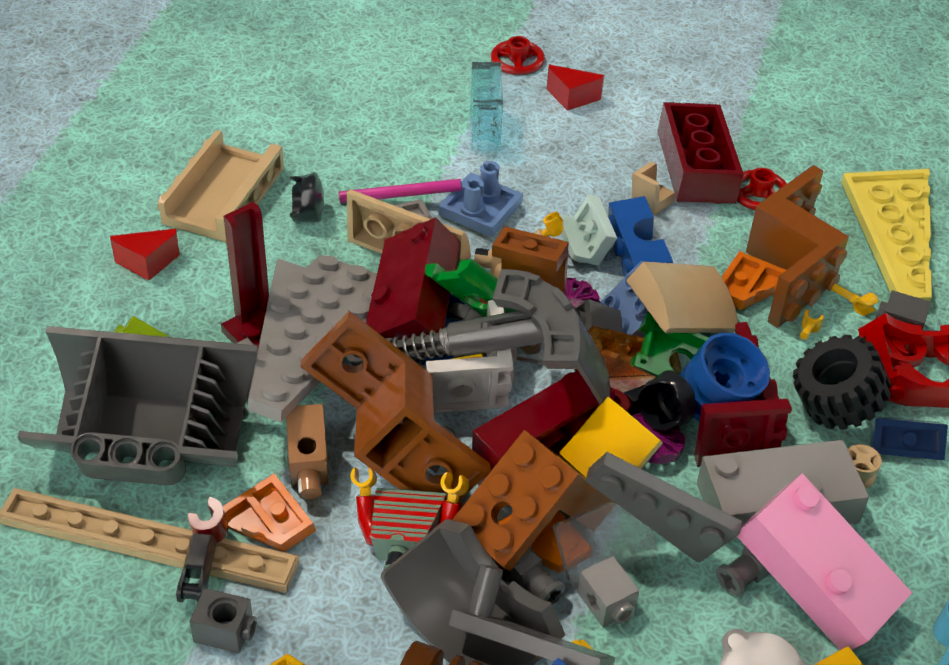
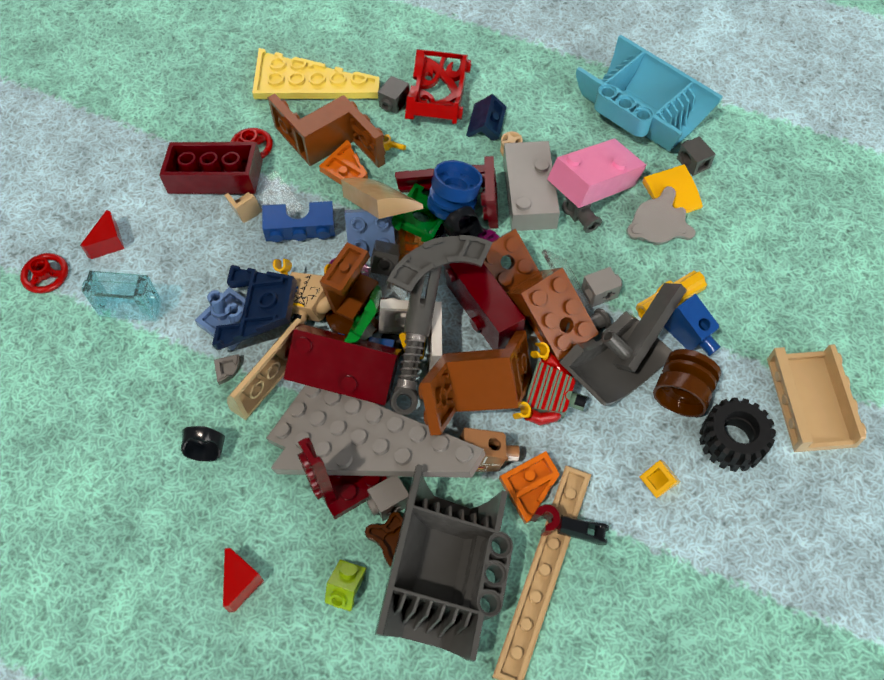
camera: 80 degrees left, 15 degrees up
tan panel [157,130,284,242] -> none
dark grey brick [189,588,257,653] -> none
dark pink bar [339,179,462,203] -> none
light aqua bracket [560,194,617,266] -> none
yellow slope [560,397,663,477] -> none
dark grey wing [585,452,742,563] -> none
black tyre [792,335,891,430] -> none
yellow hand [832,284,879,316] -> none
none -> dark blue wing [212,265,297,350]

